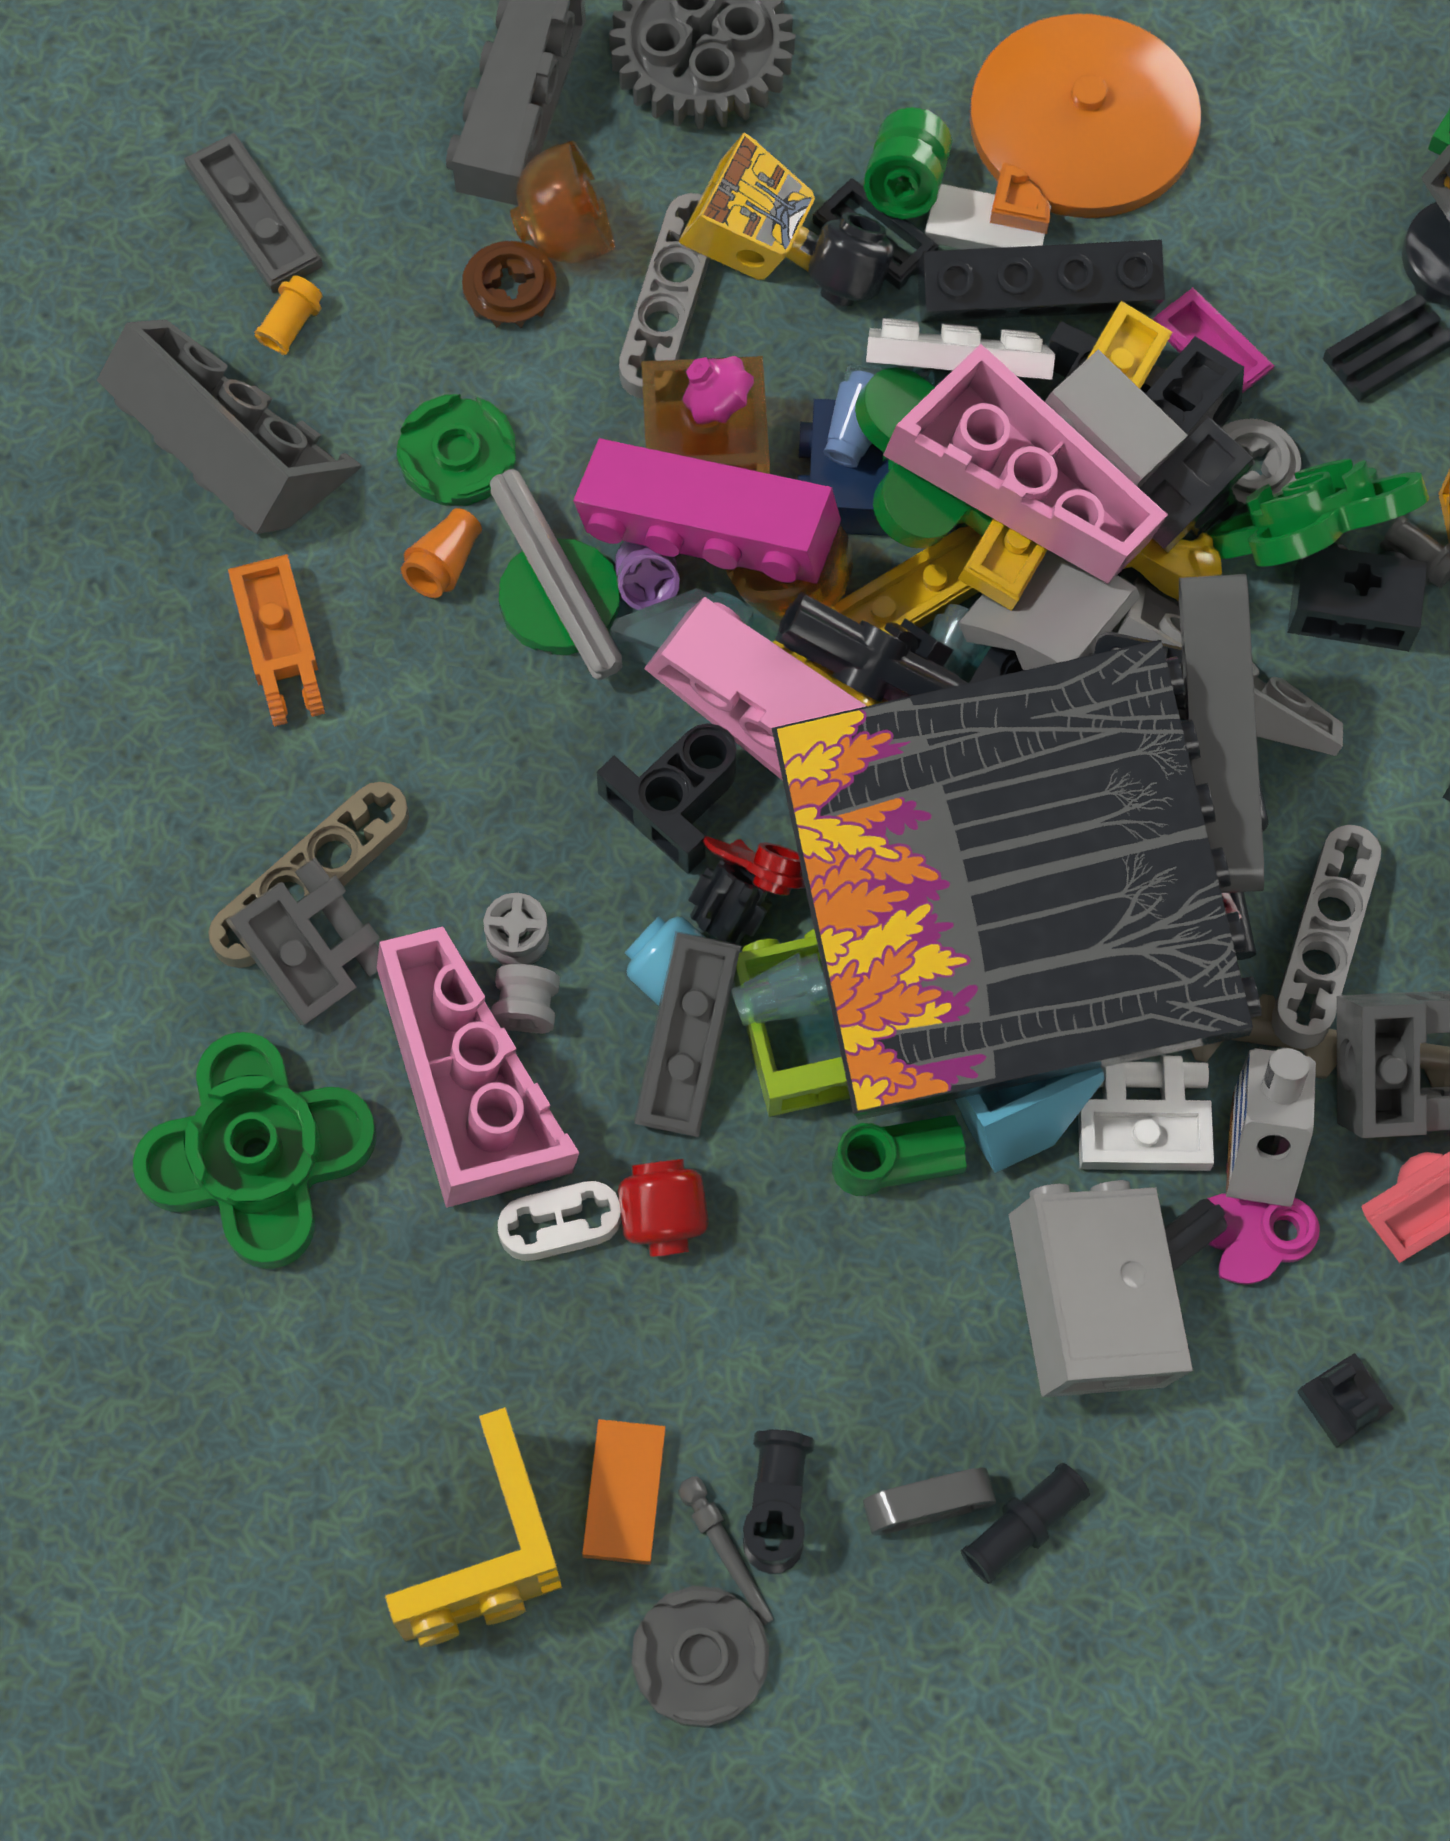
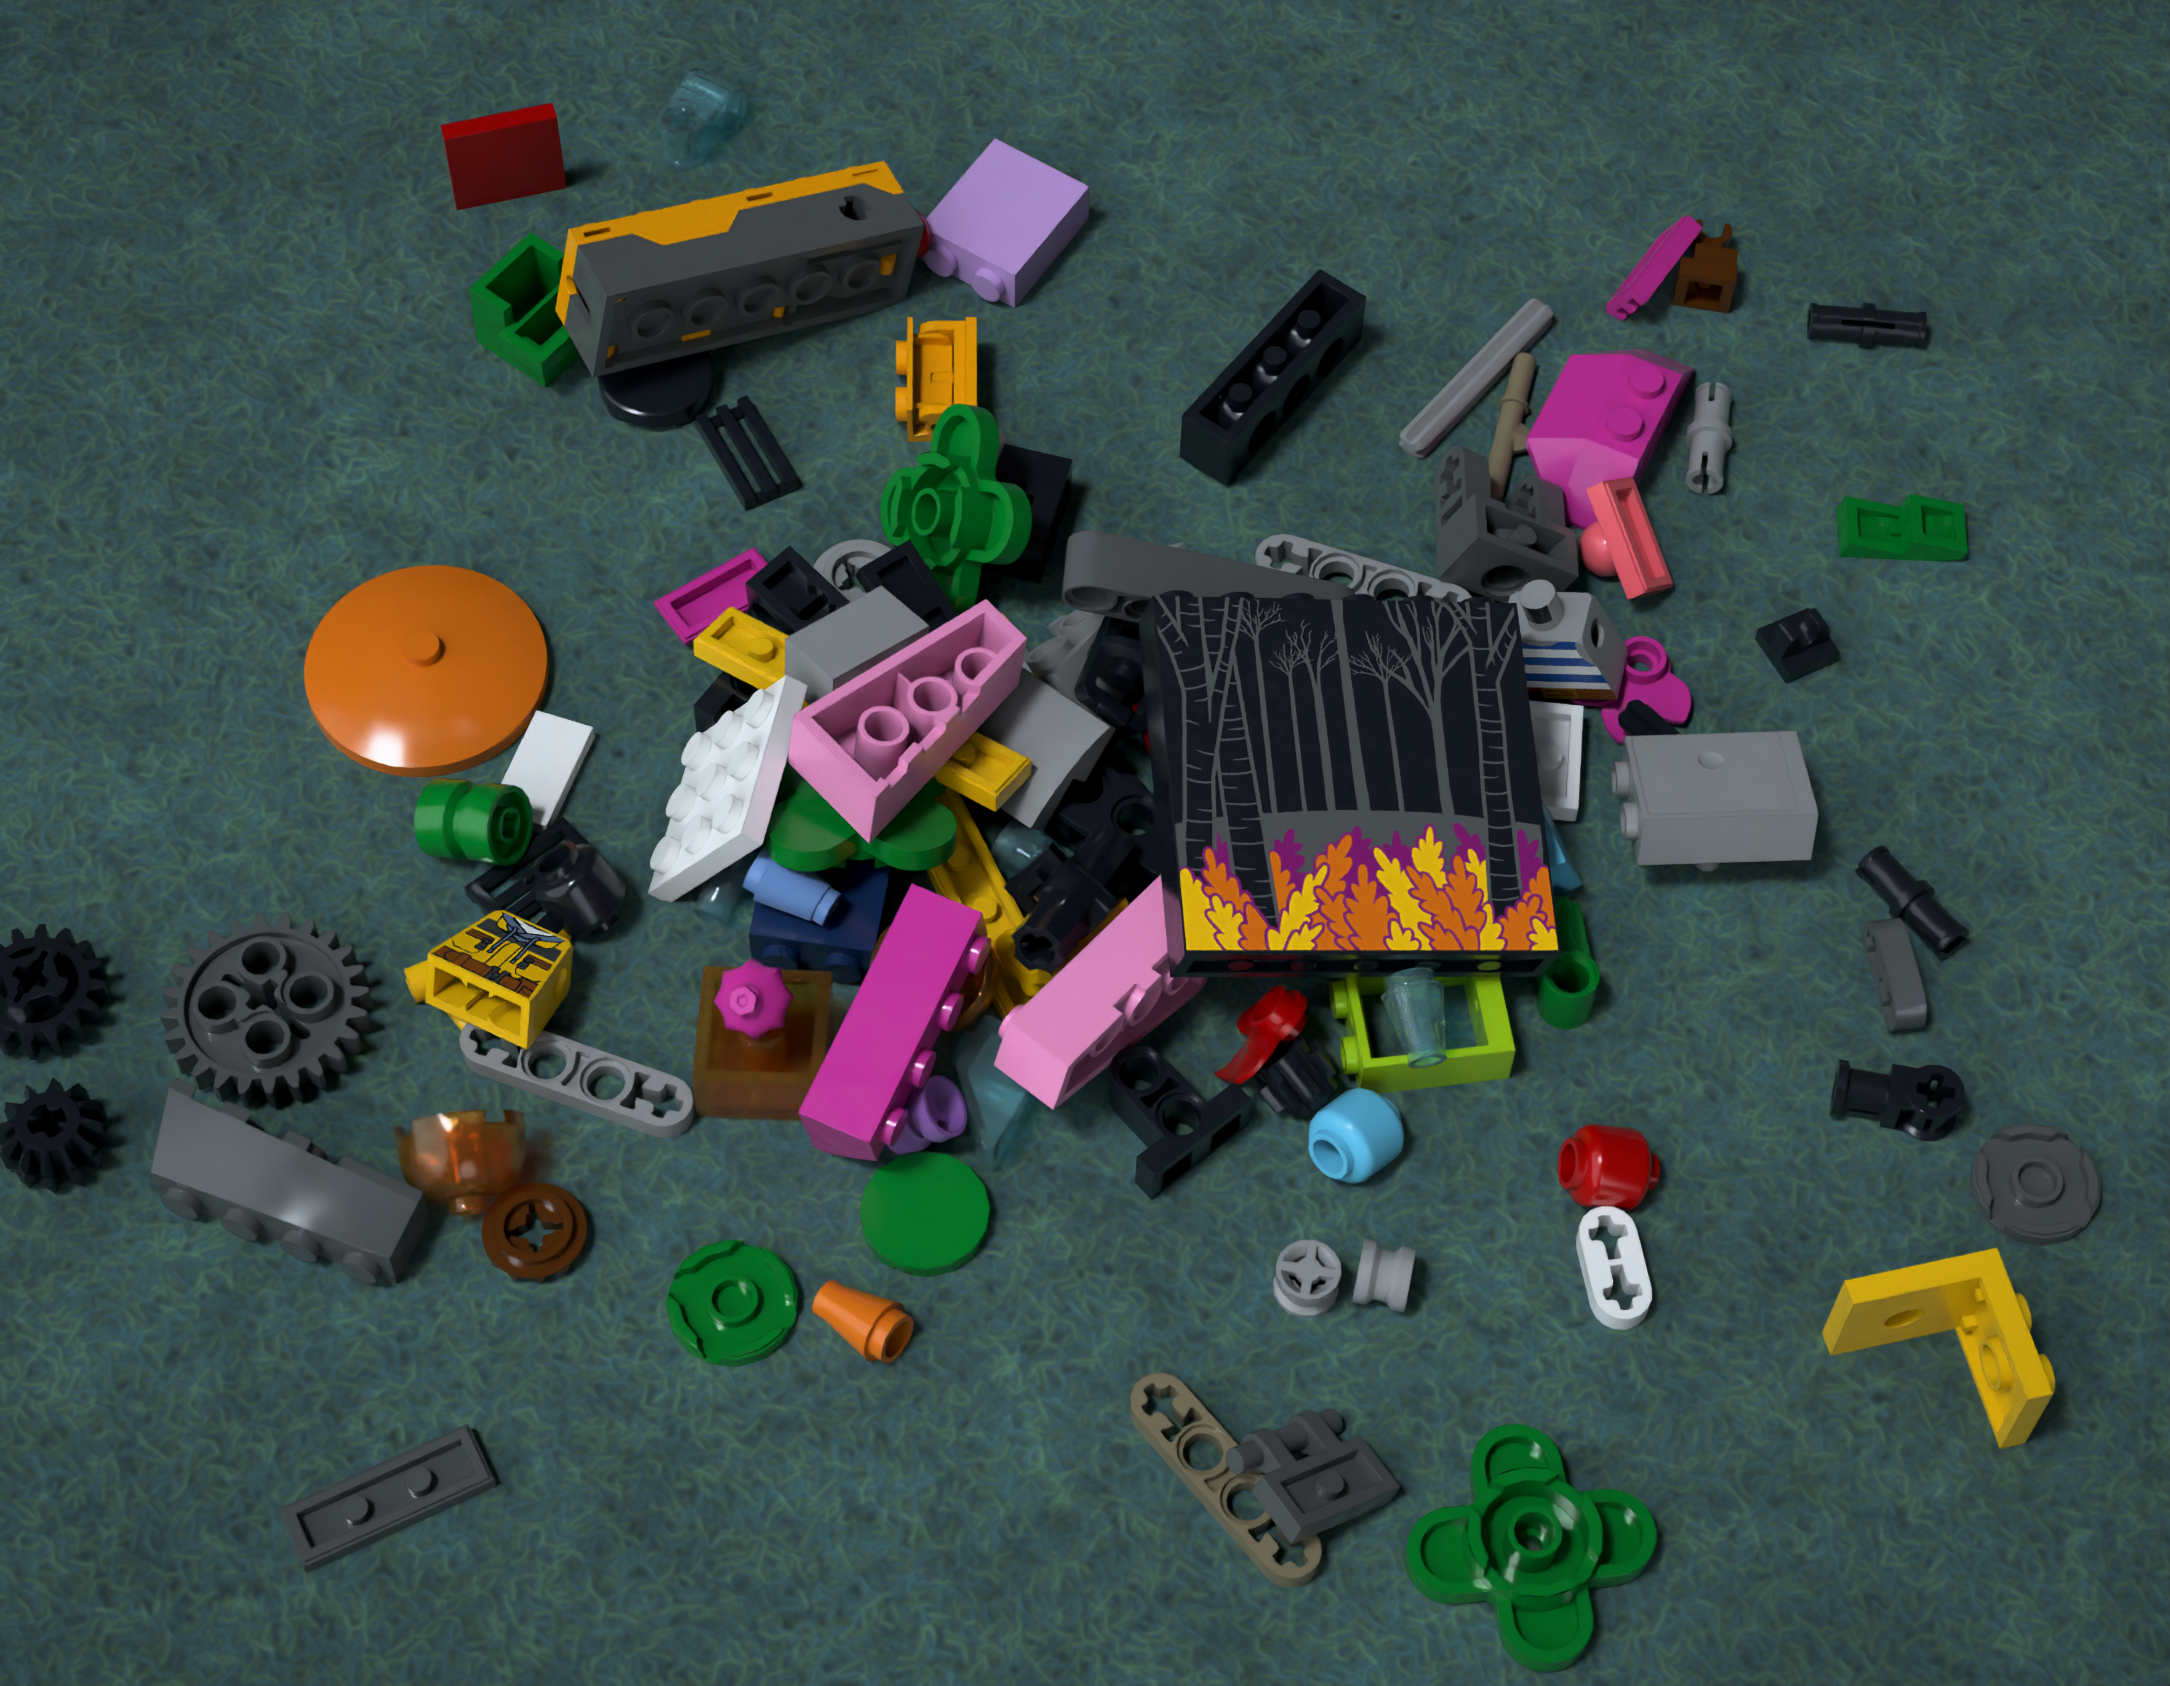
camera: 85 degrees left, 10 degrees down
dark grey wedge [97,319,362,534] -> none
orange hinge [228,554,325,727] -> none
light orange pin [254,276,323,355] -> none
bright pink wedge [377,927,579,1208] -> none
light grey axle [490,469,622,680] -> none
orange tile [582,1419,666,1565] -> none
dark grey tile [634,931,741,1137] -> none
dark grey piece [678,1476,774,1626] -> none
black brick [917,239,1165,322] -> none
orange tile [990,162,1050,234] -> none

